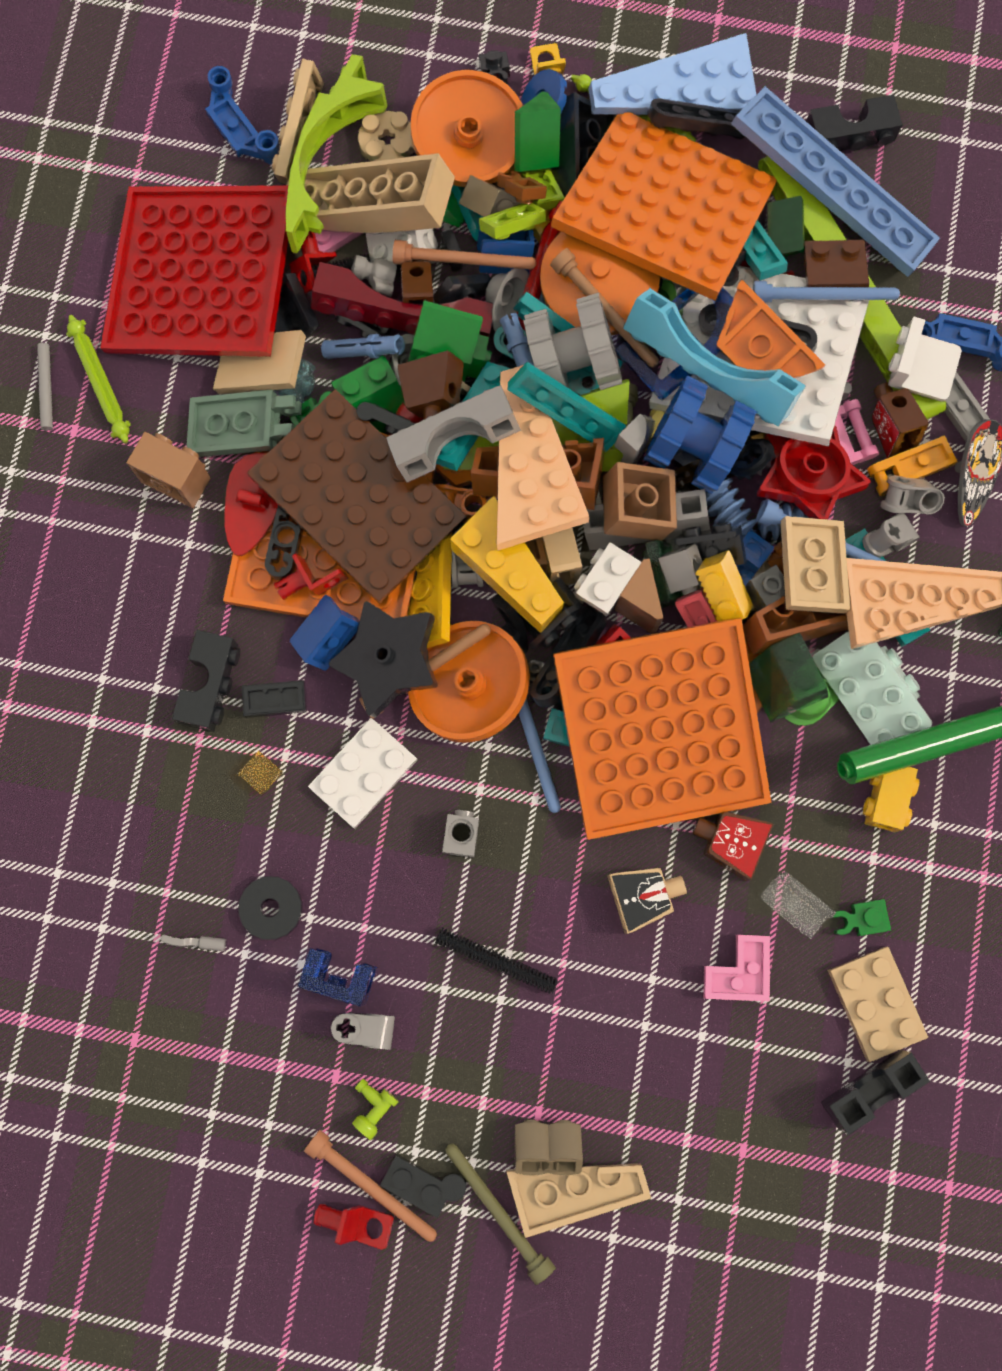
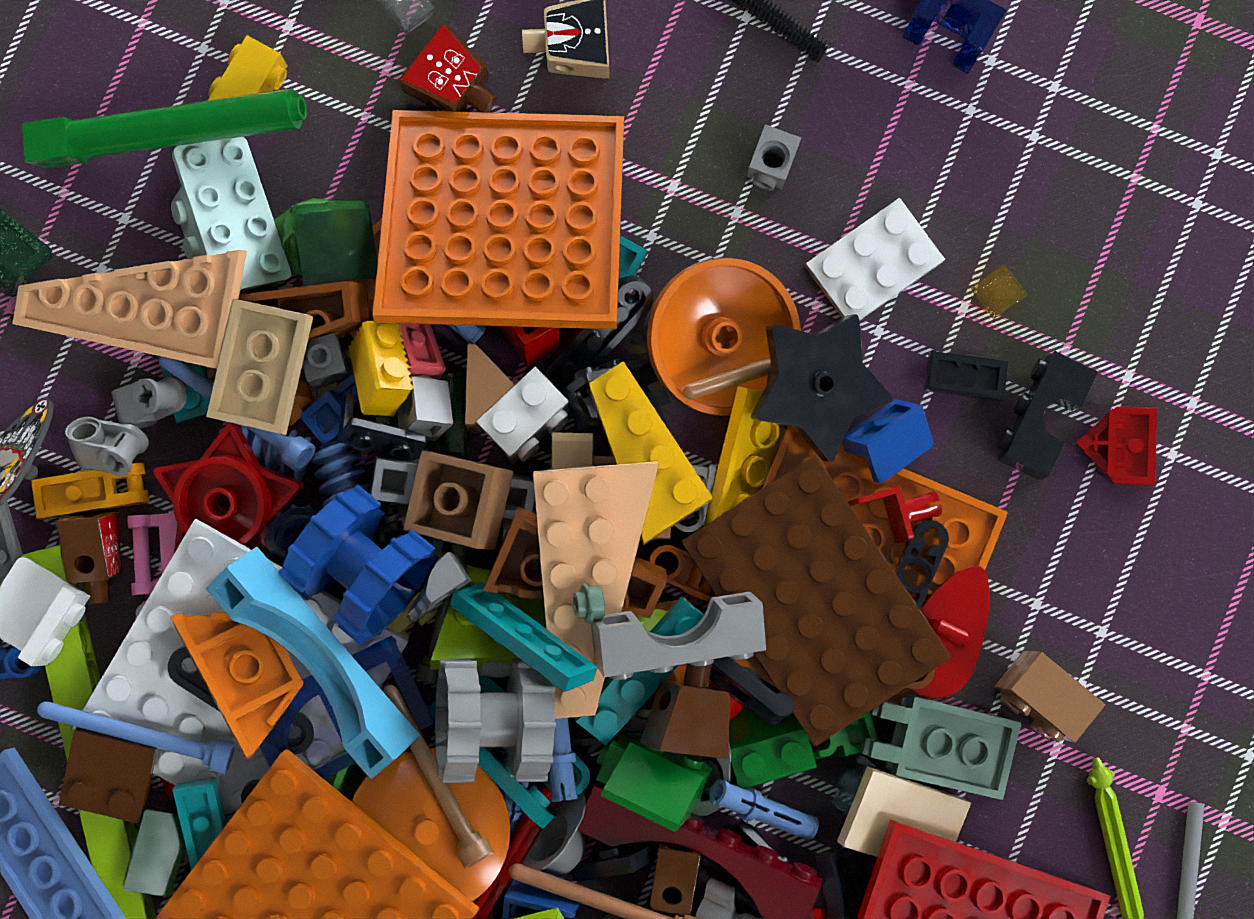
camera: 170 degrees left, 5 degrees up
light grey piece [161,935,226,951] -> none
black tile [238,876,303,940] -> none
medium blue piece [518,698,561,813] -> none
none -> sand green plate [573,583,605,625]
none -> red slope [1076,406,1157,486]

